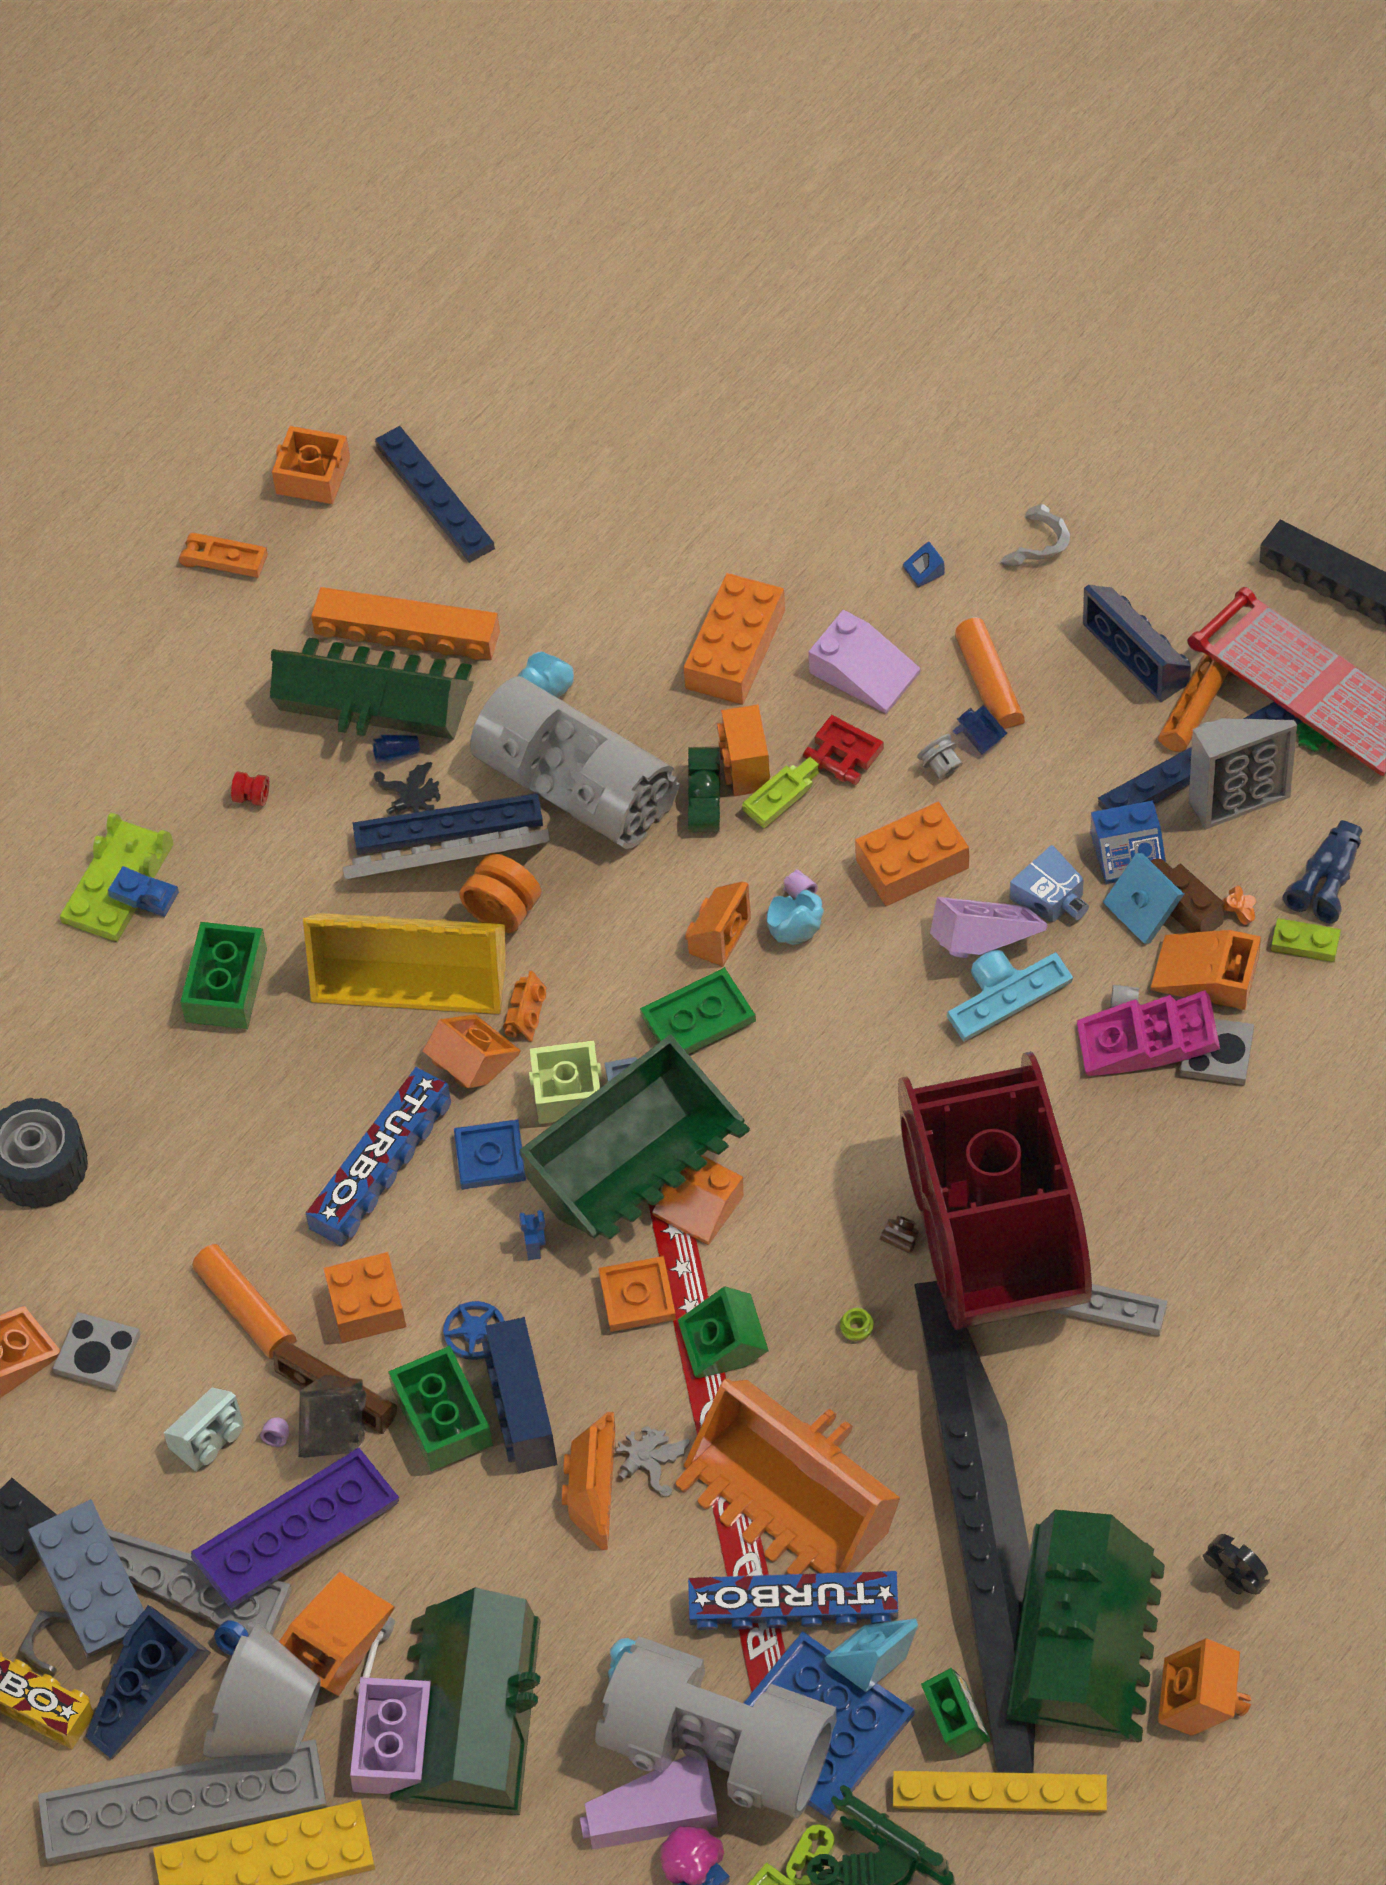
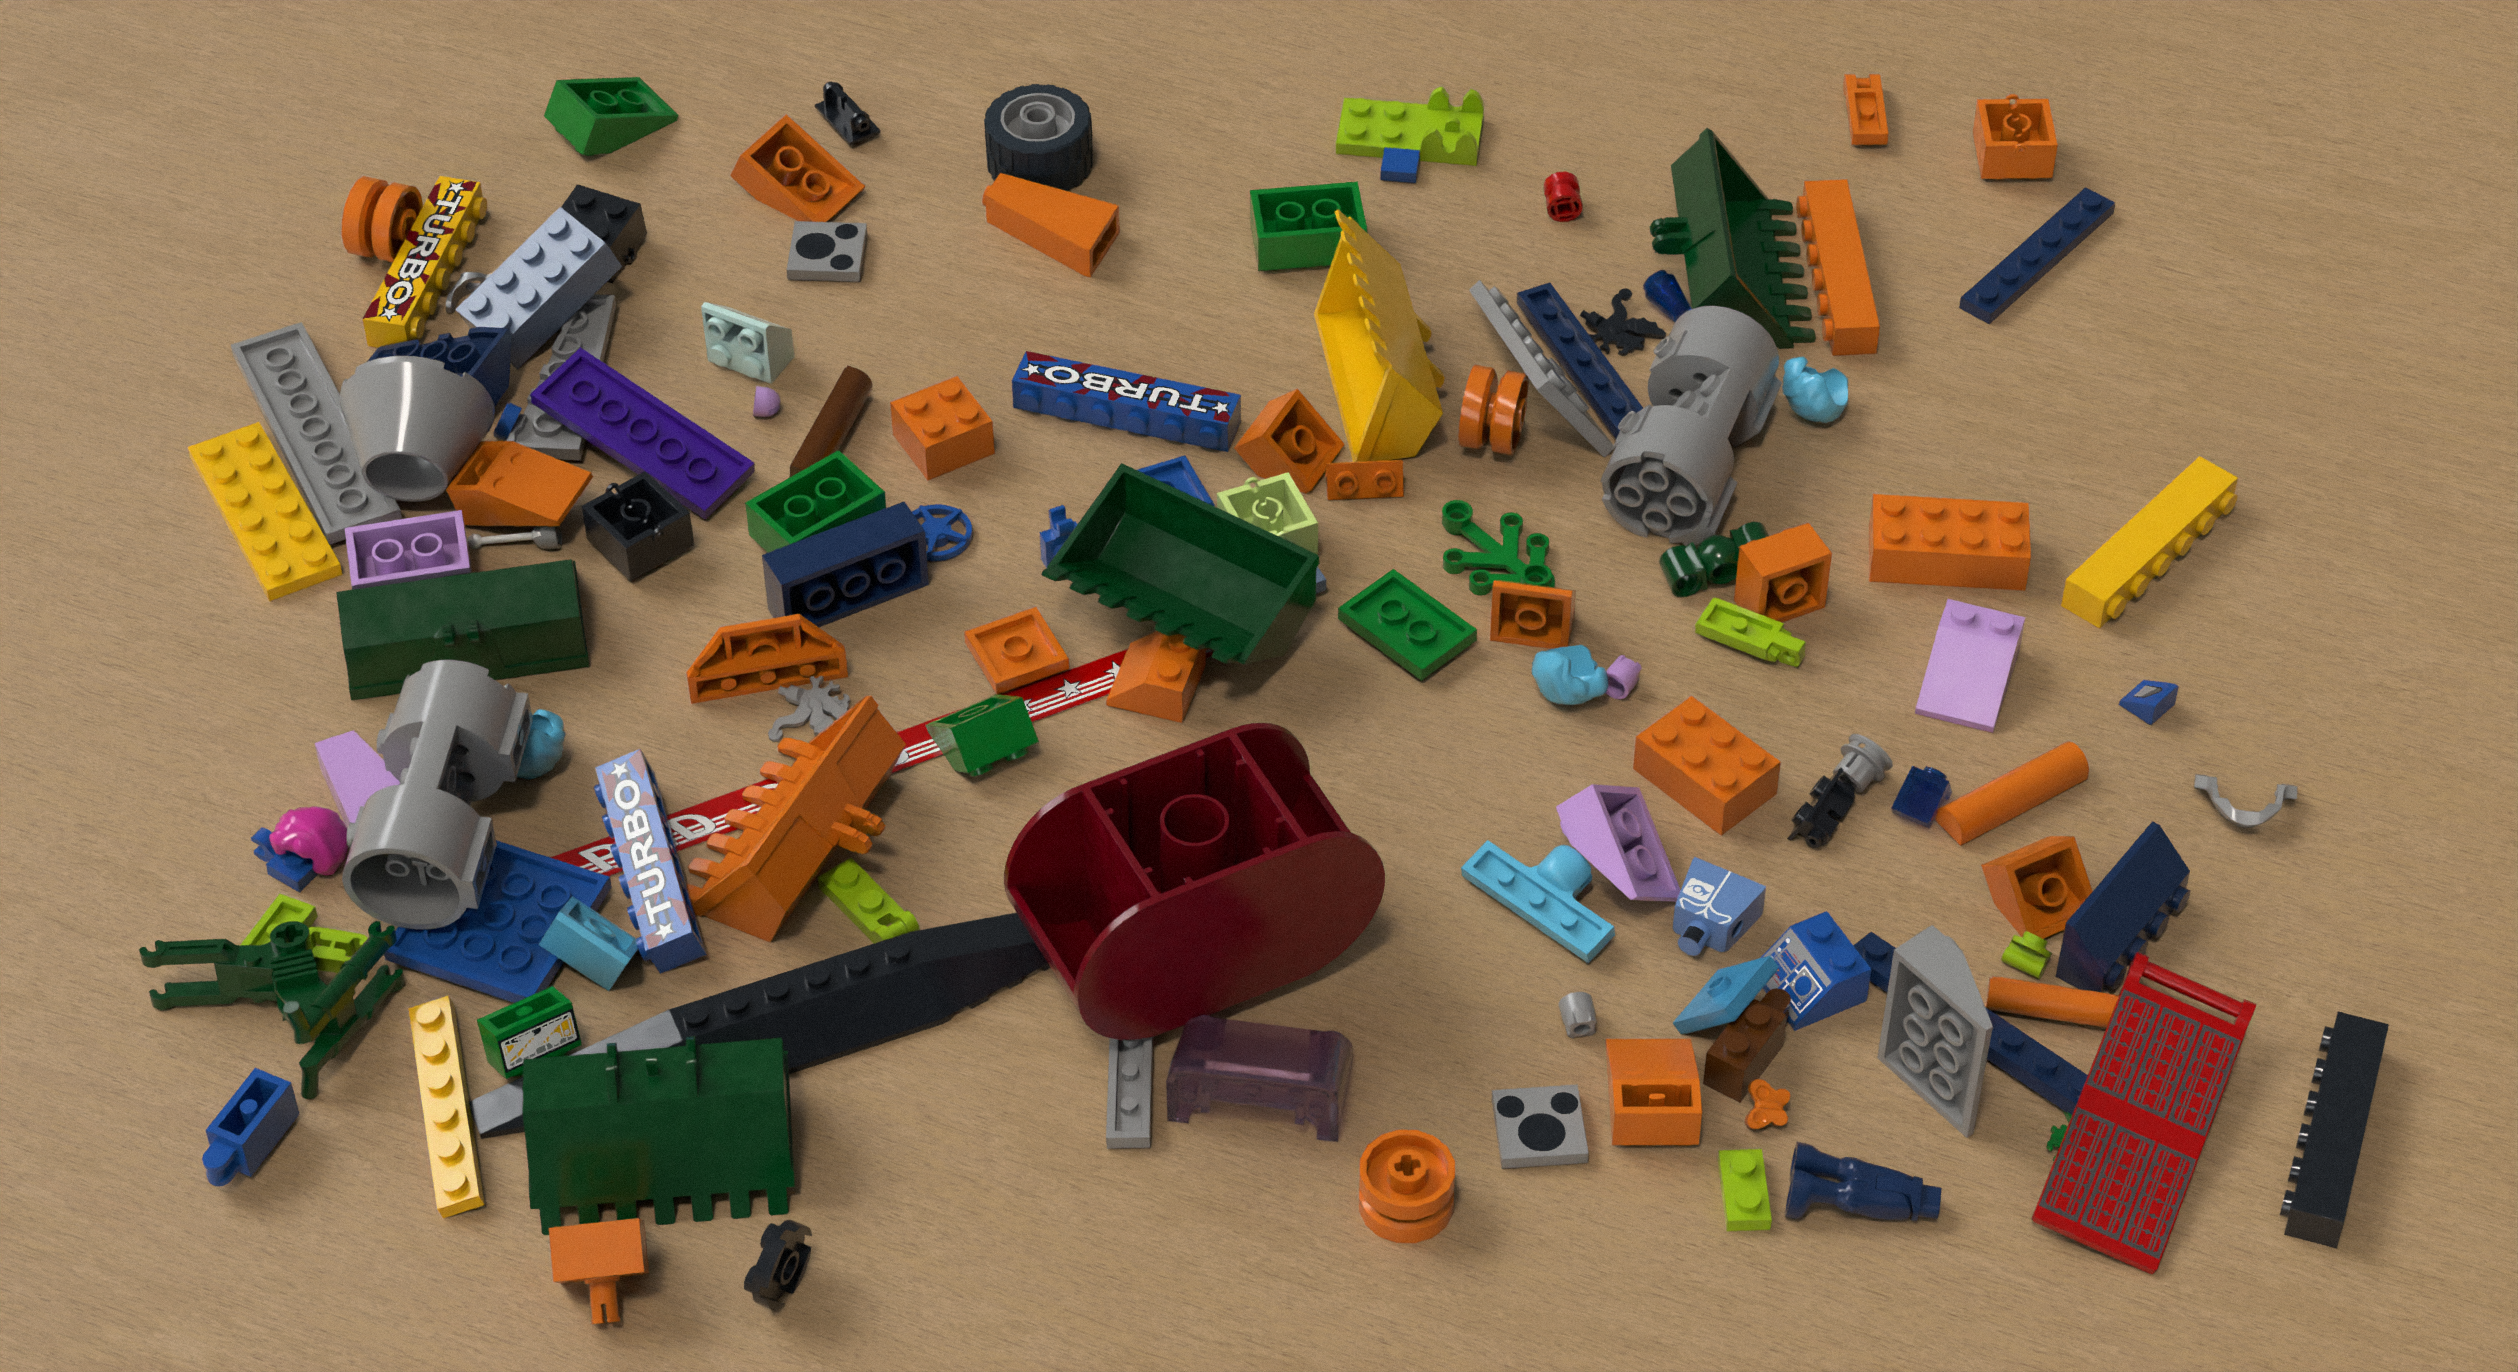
camera: 70 degrees right, 10 degrees down
blue plate [108,866,167,910] -> none
orange brick [192,1244,297,1359] -> none
clear smoke slope [298,1375,366,1458] -> none
red plate [803,714,884,785] -> none
dark pink slope [1076,990,1220,1076] -> none
none -> black brick [582,471,694,581]
none -> lime plate [818,858,920,944]
none -> orange slope [982,173,1120,278]
none -> windscreen [1166,1015,1353,1142]
none -> orange wheel [1359,1130,1455,1243]
none -> green plant [1442,500,1555,596]
none -> black hinge [1787,767,1855,848]
none -> orange slope [1981,836,2093,939]
none -> lime plate [2001,931,2052,979]
none -> yellow brick [2061,456,2238,629]

